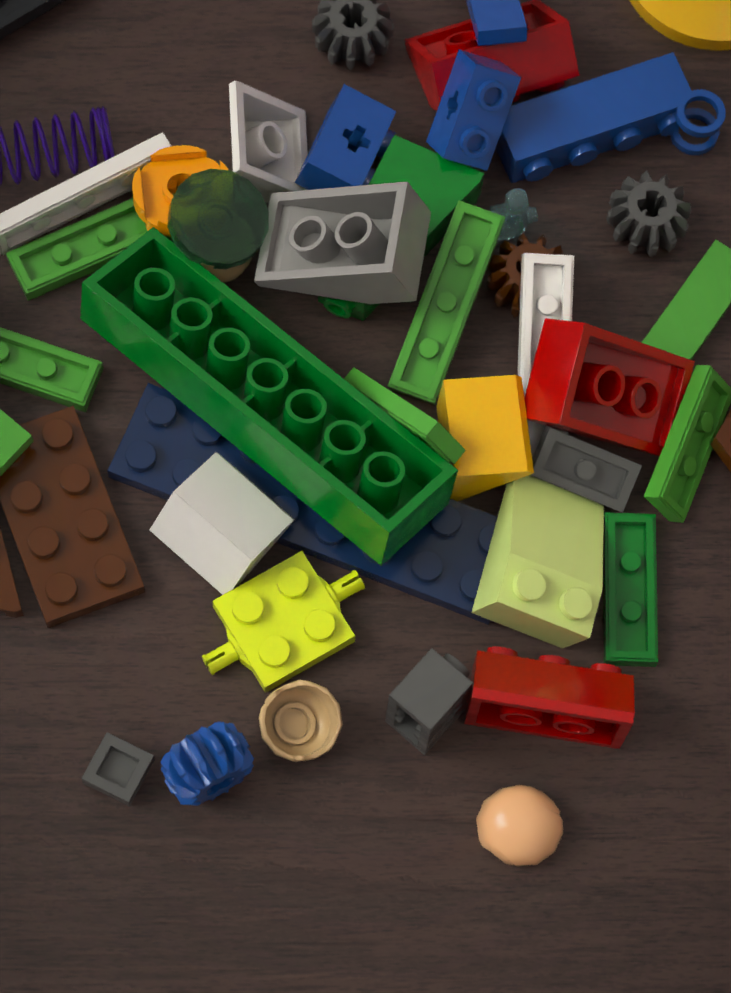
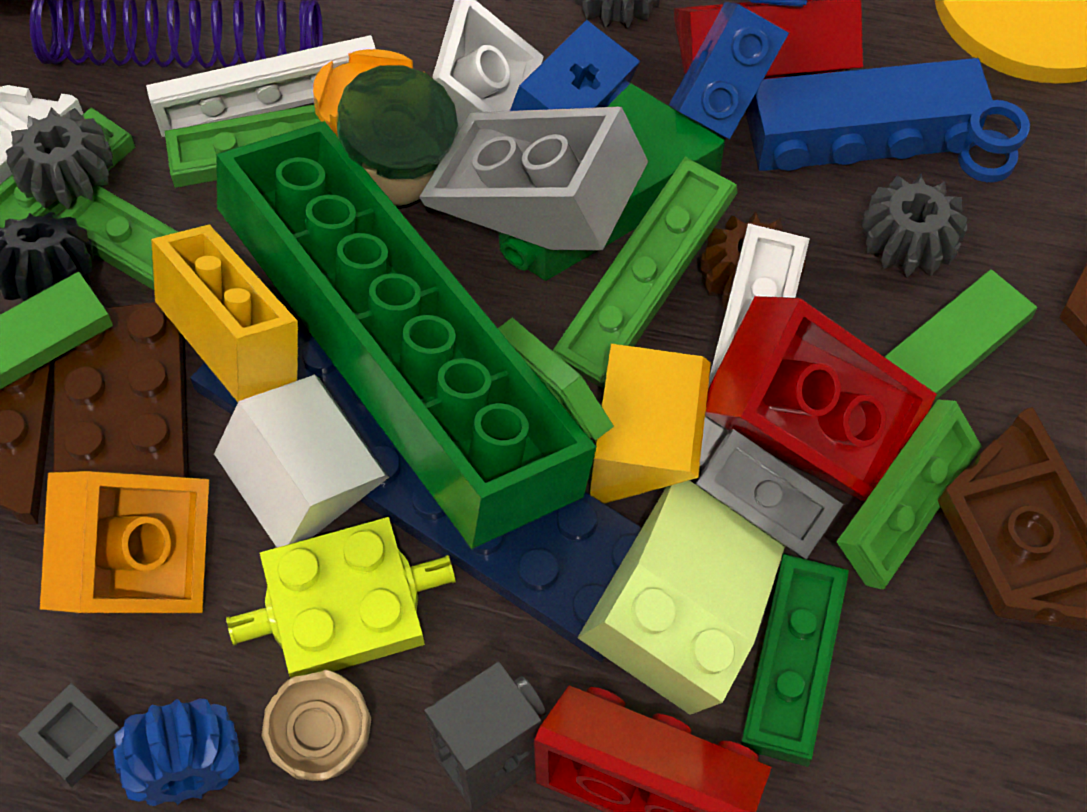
camera: 20 degrees right, 10 degrees down
clear light blue piece [490,188,538,242] -> none
none -> light orange slope [40,471,209,613]
none -> yellow brick [151,224,298,402]

